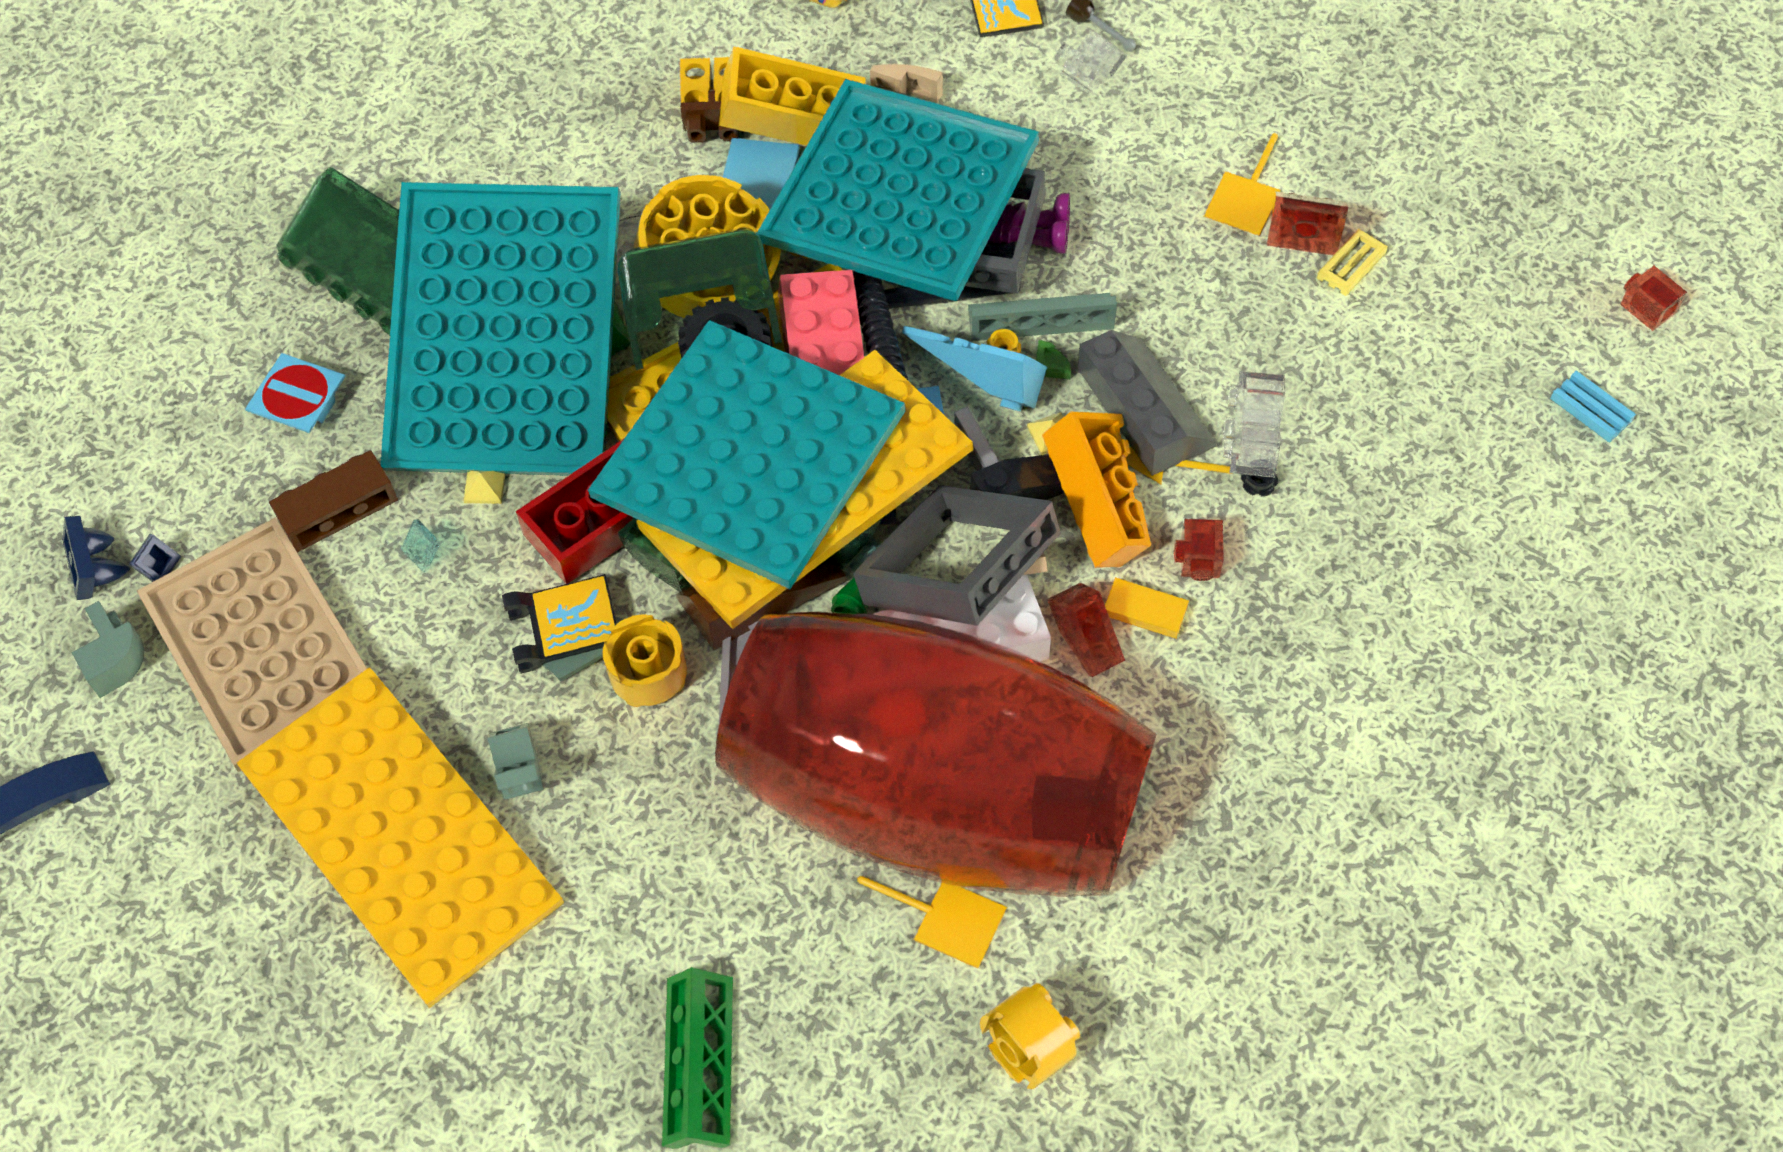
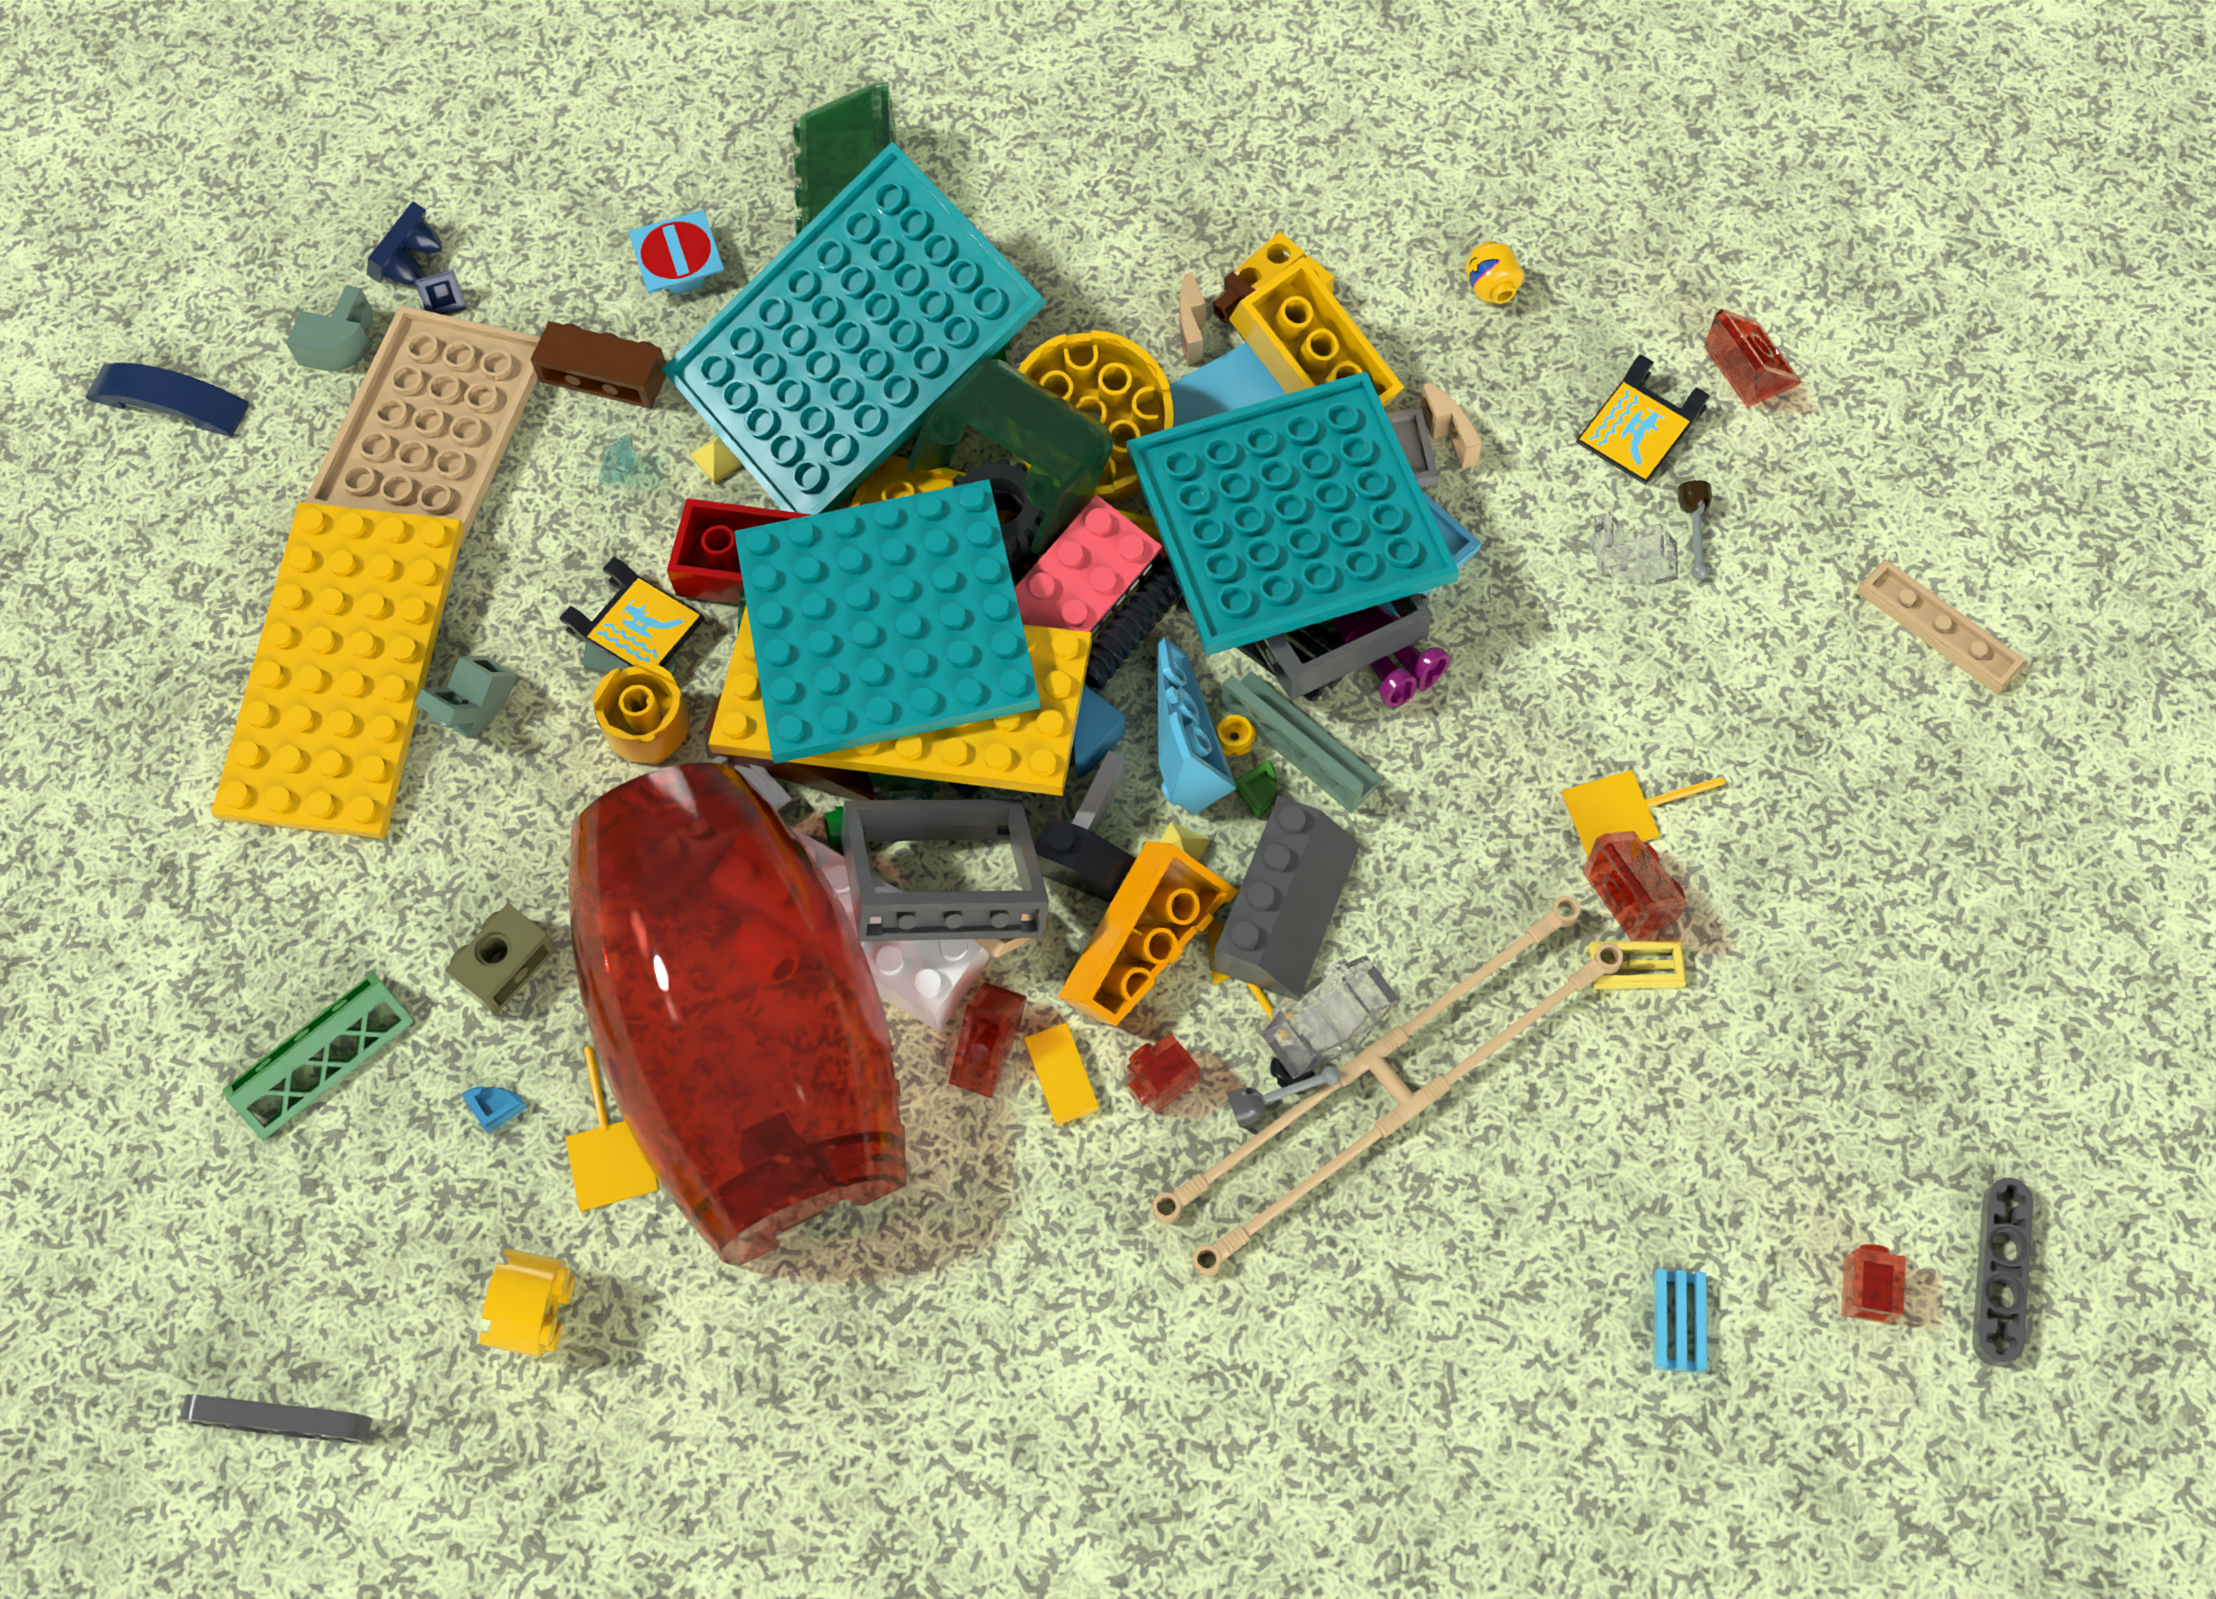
camera: 50 degrees right, 5 degrees up
none -> olive brick [445,903,558,1016]
none -> dark azure tile [461,1086,527,1134]
none -> tan bar [1152,896,1623,1277]
none -> tan slope [1179,272,1206,366]
none -> hinge [1227,1066,1340,1128]
none -> dark grey beam [1972,1178,2033,1367]

